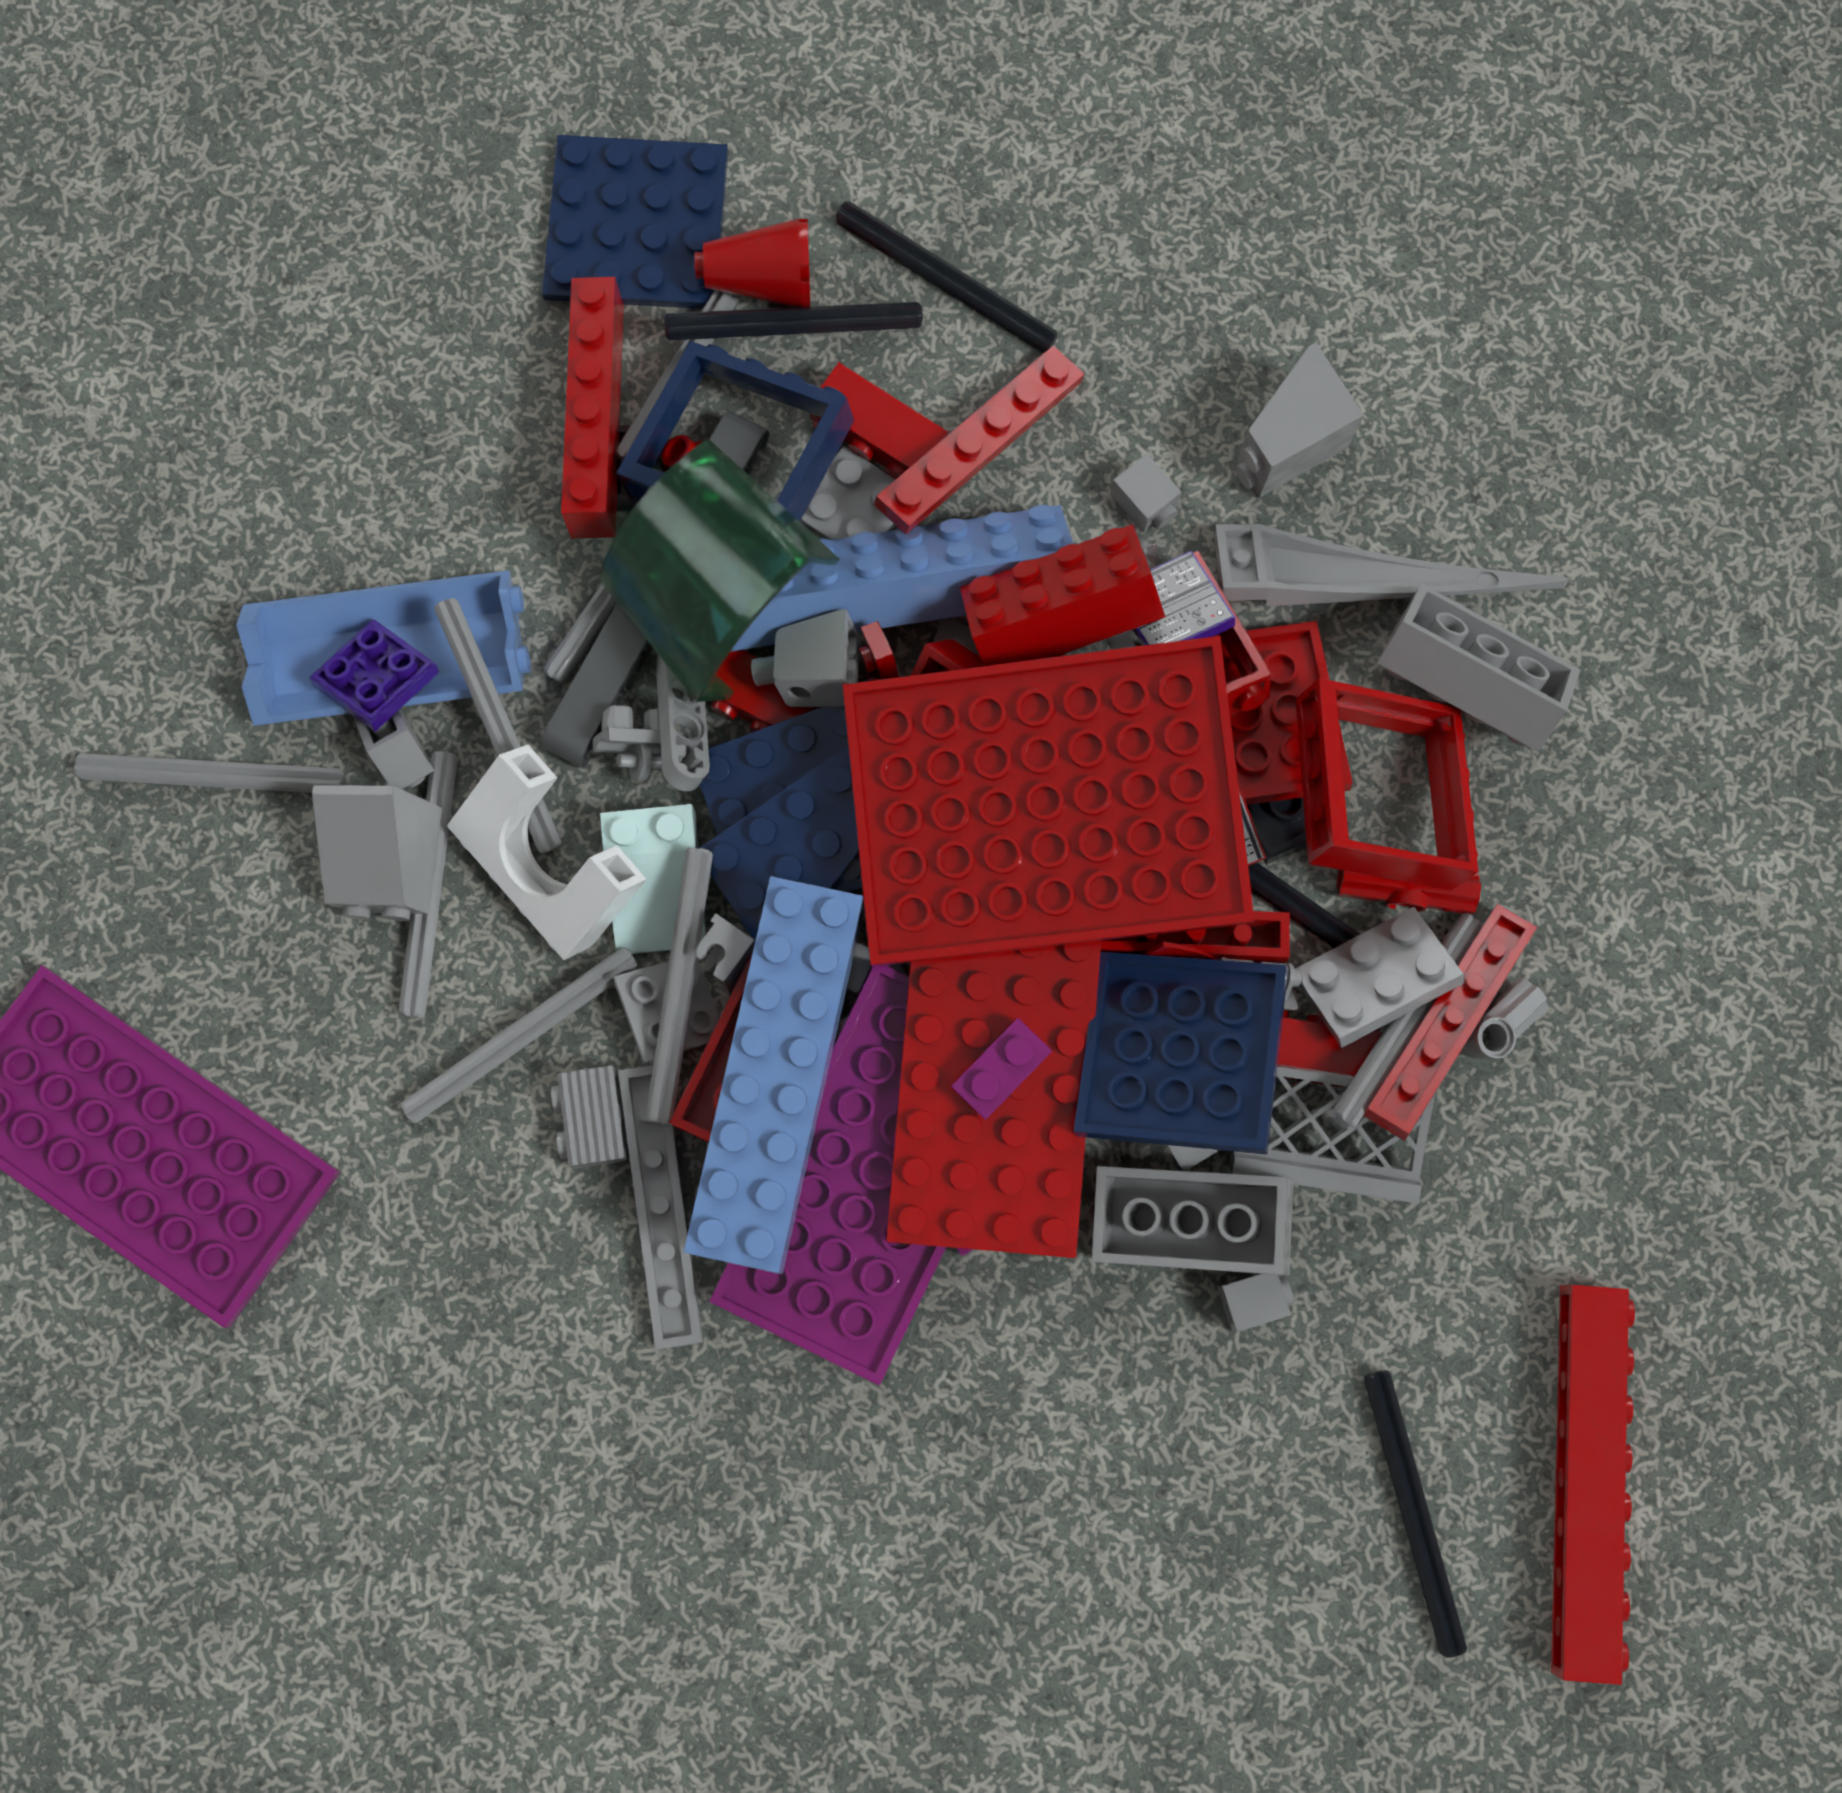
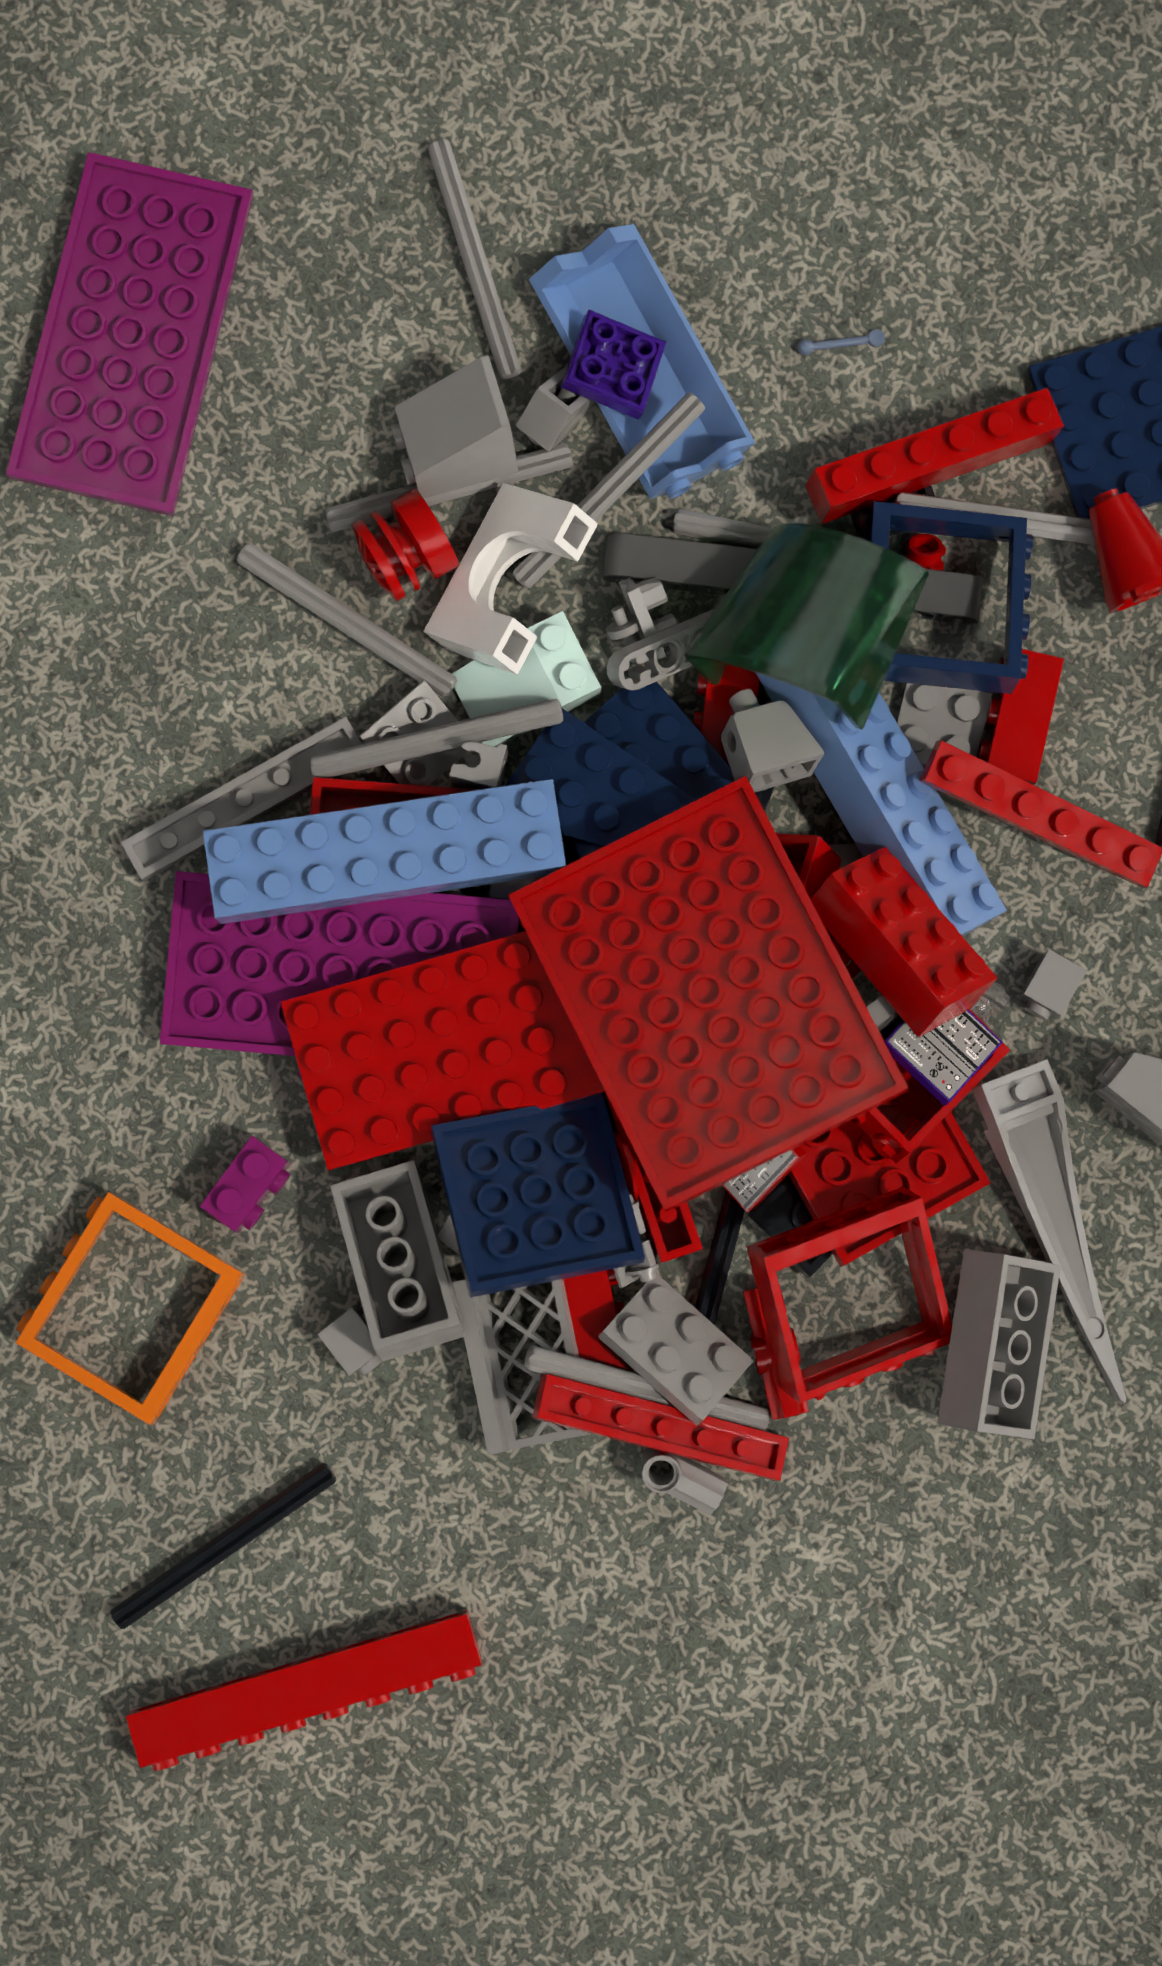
camera: 65 degrees right, 5 degrees up
light grey brick [551,1066,629,1169] -> none
black axle [664,302,923,340] -> none
red plate [858,621,899,681] -> none
magenta plate [951,1018,1052,1120] -> none
none -> orange window [15,1192,246,1425]
none -> magenta brick [200,1136,291,1233]
none -> red wheel [351,488,460,602]
none -> sand blue hinge [797,329,885,356]

